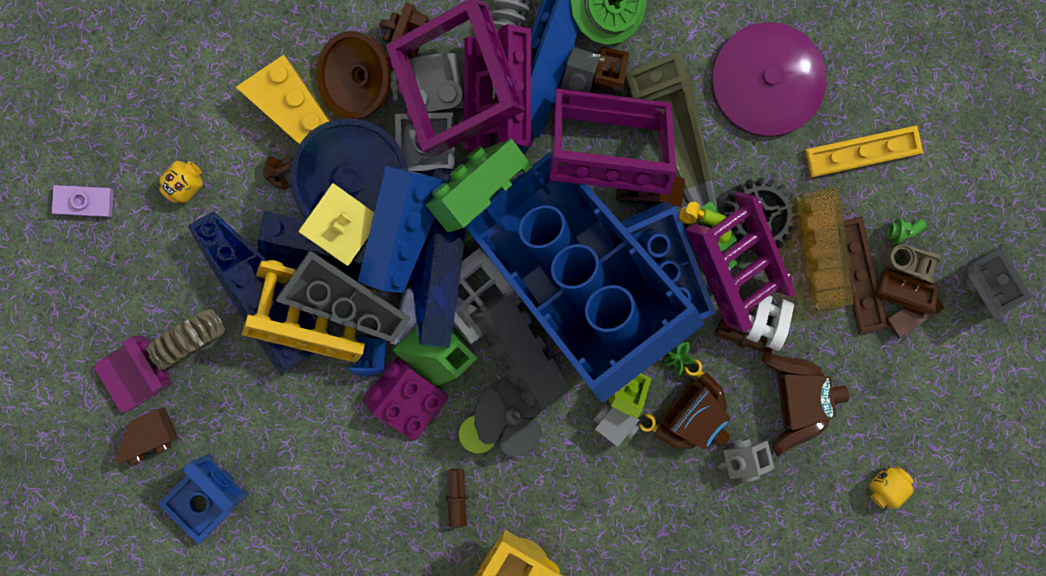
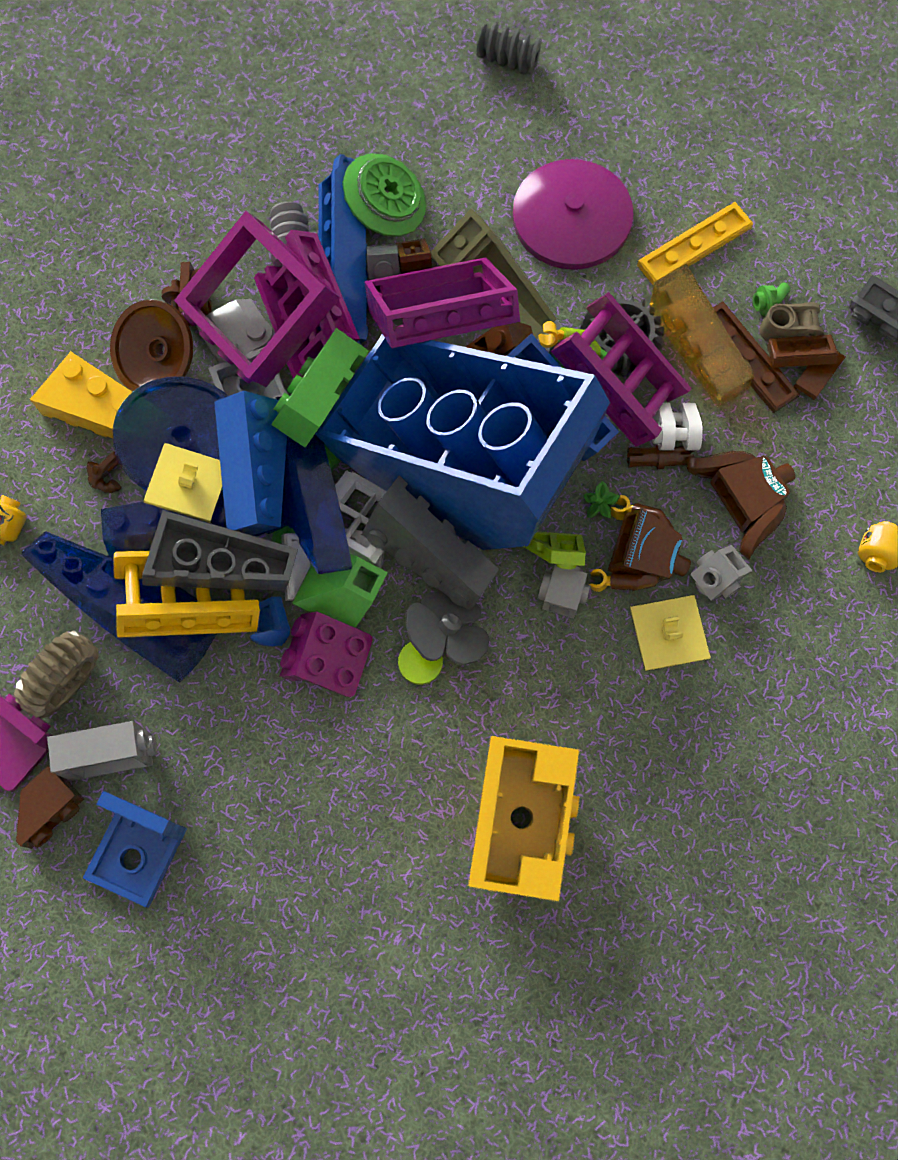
camera: 25 degrees left, 15 degrees down
reddish brown axle [445,468,468,527] -> none
none -> light grey window [47,721,157,781]
none -> light yellow piece [630,595,711,671]

